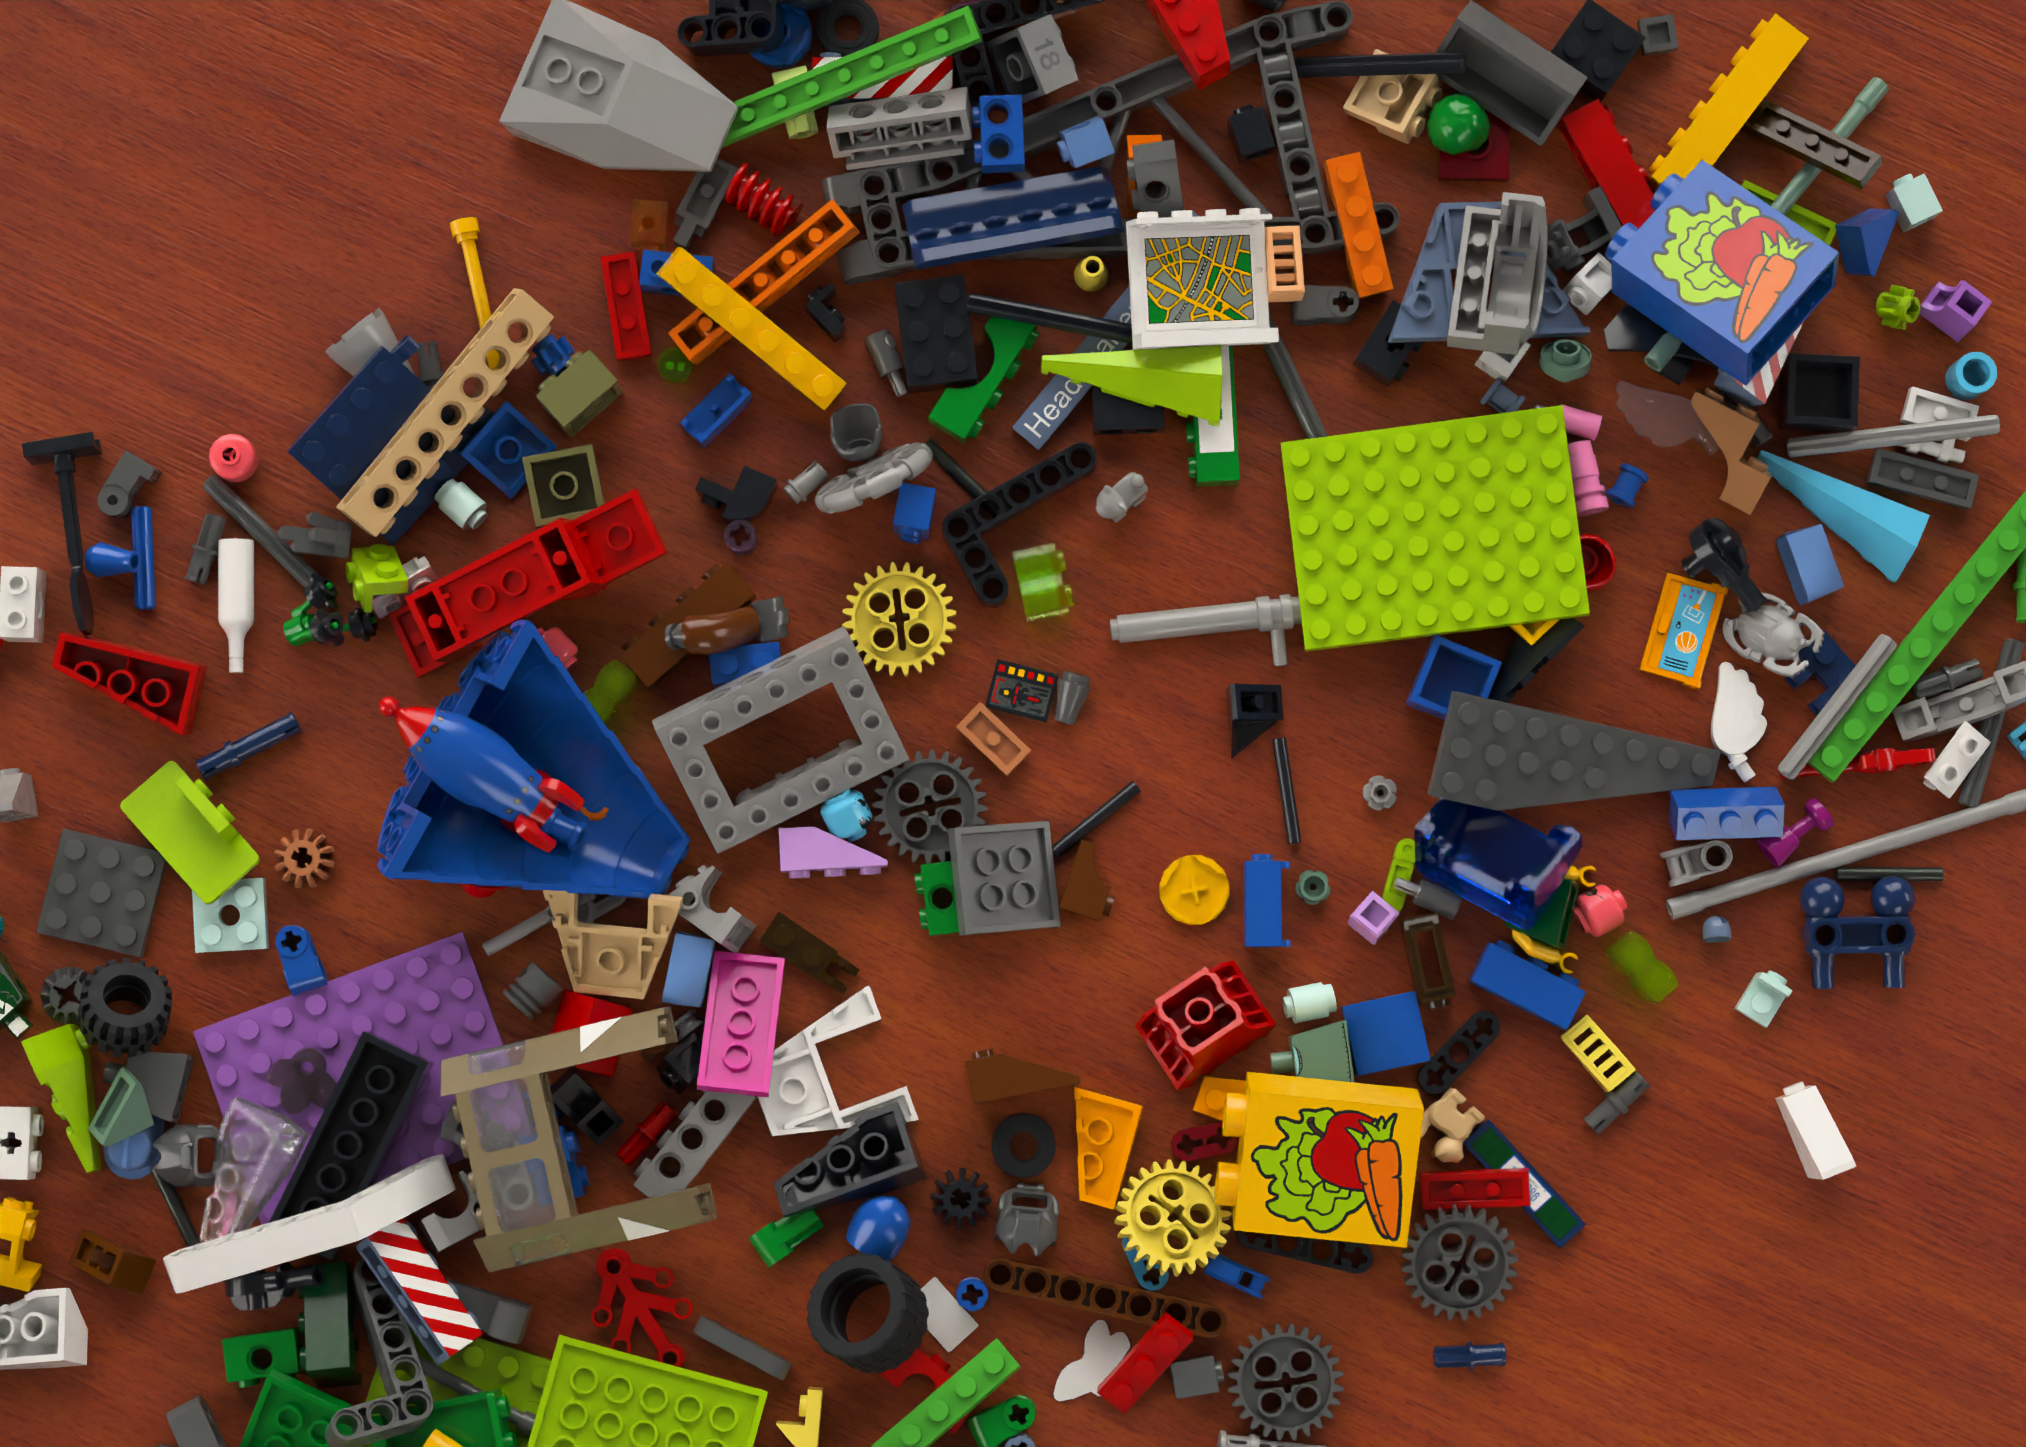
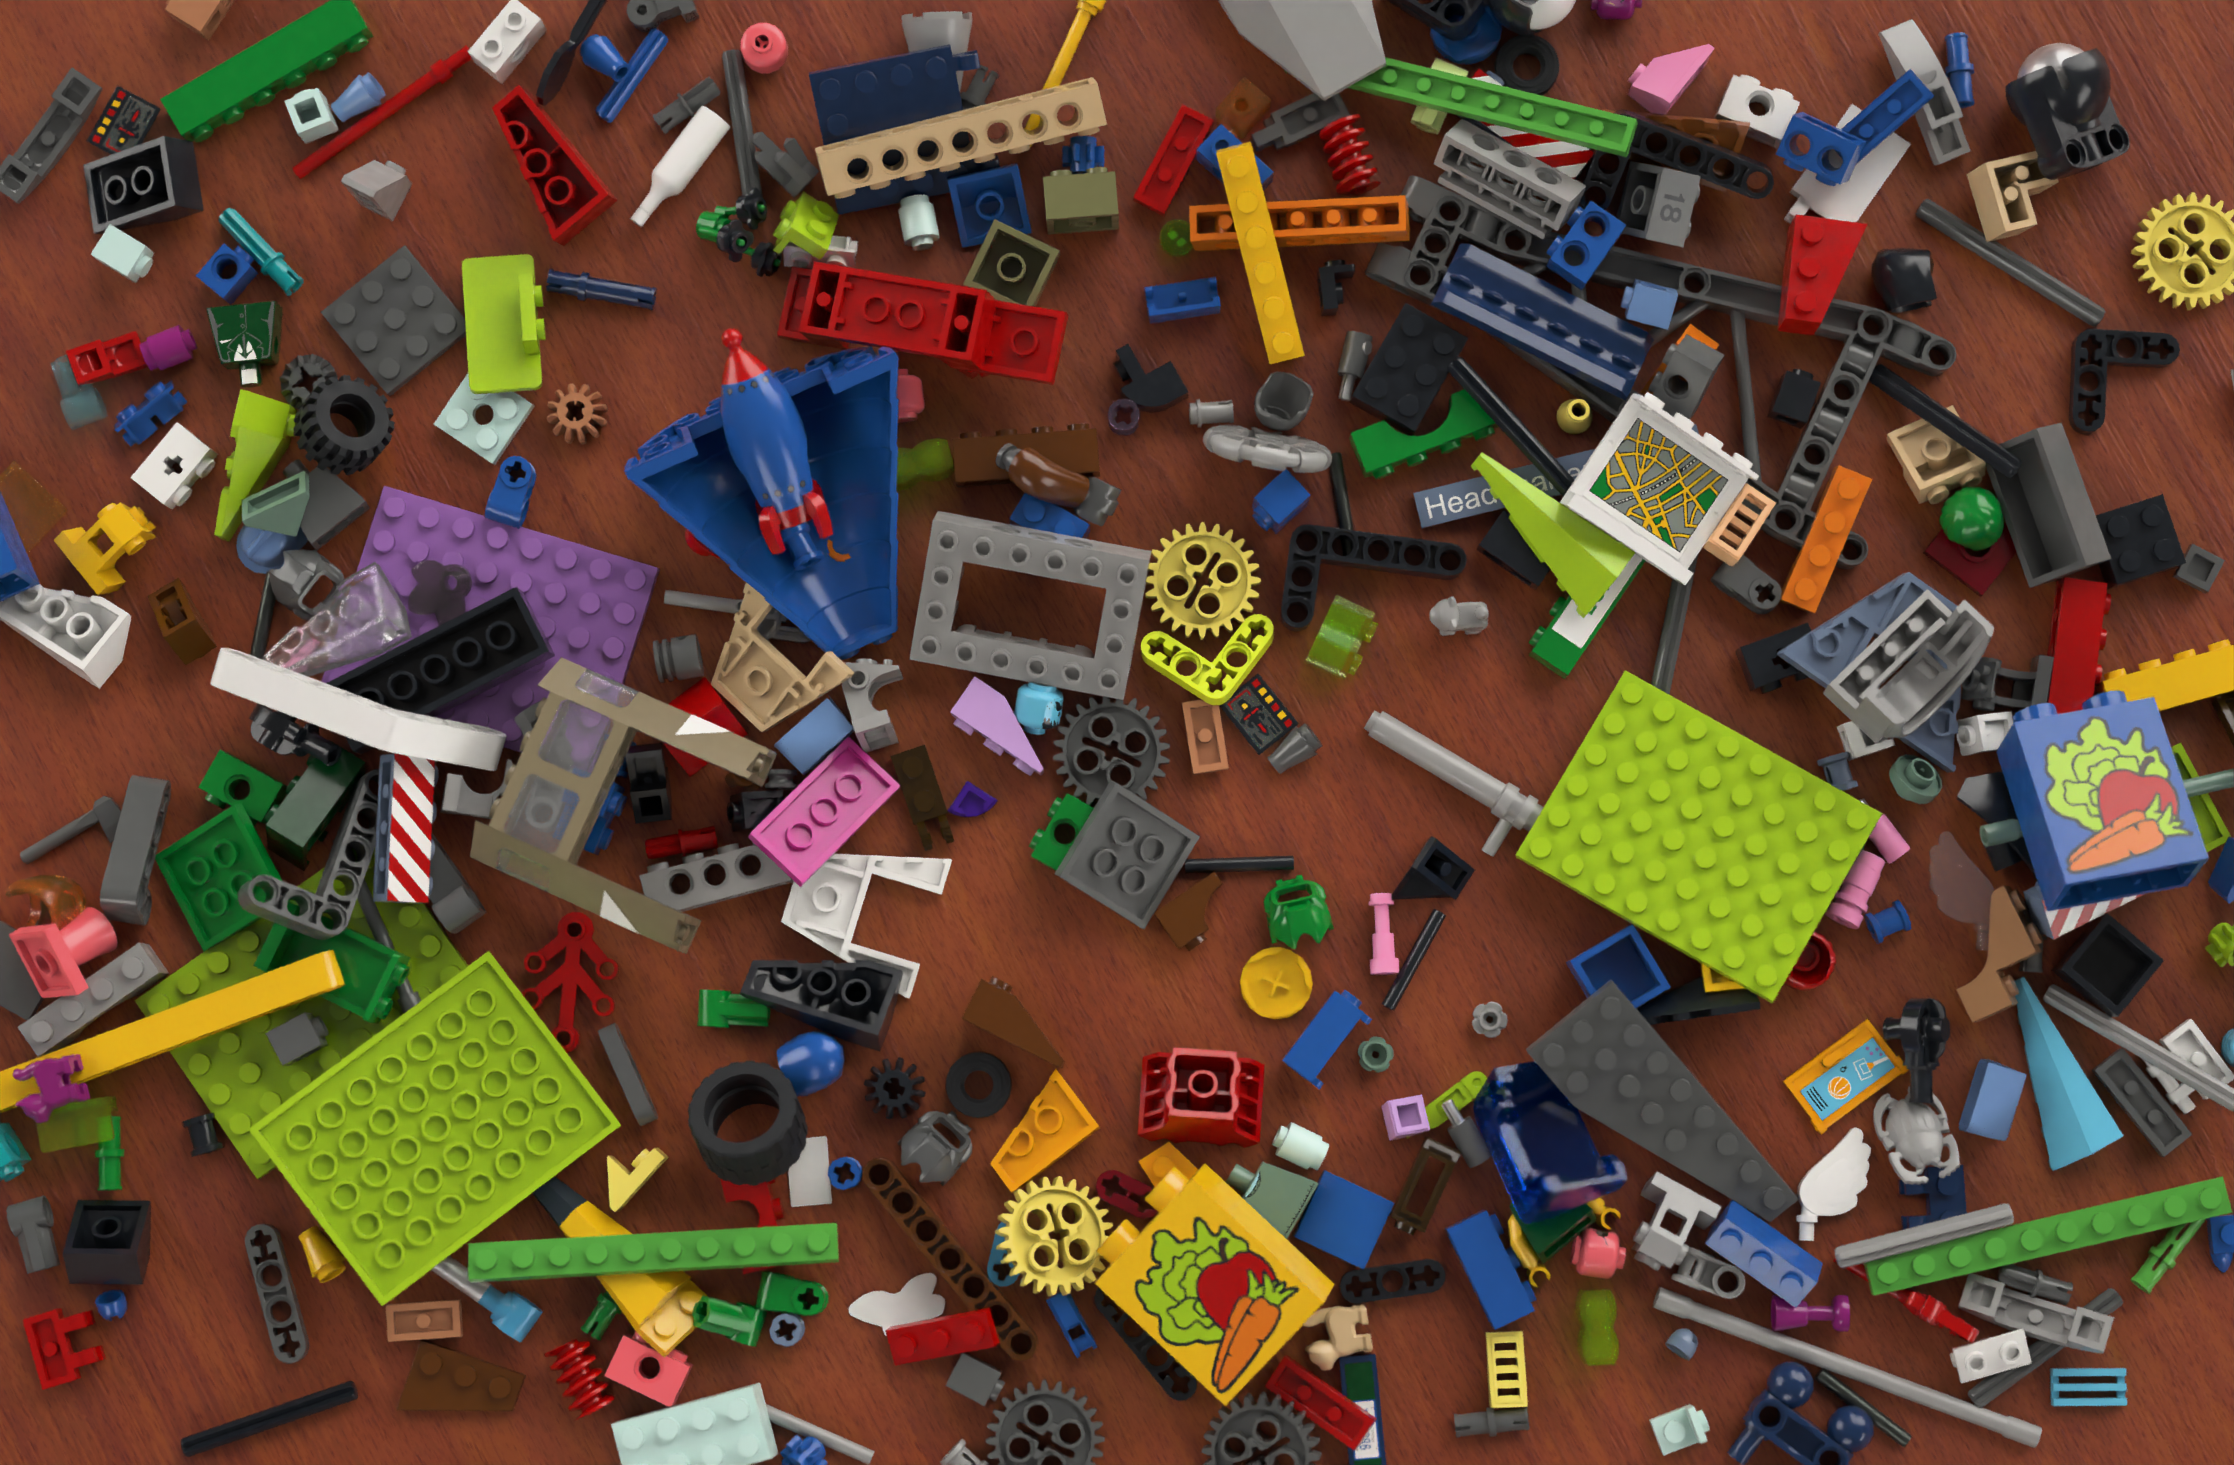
camera: 50 degrees right, 0 degrees up
none -> dark purple tile [948,781,998,817]
none -> neon yellow beam [1141,614,1274,705]
none -> green helmet [1263,874,1334,949]
none -> bright pink piece [1369,893,1399,975]
none -> light grey tile [1632,1171,1721,1271]

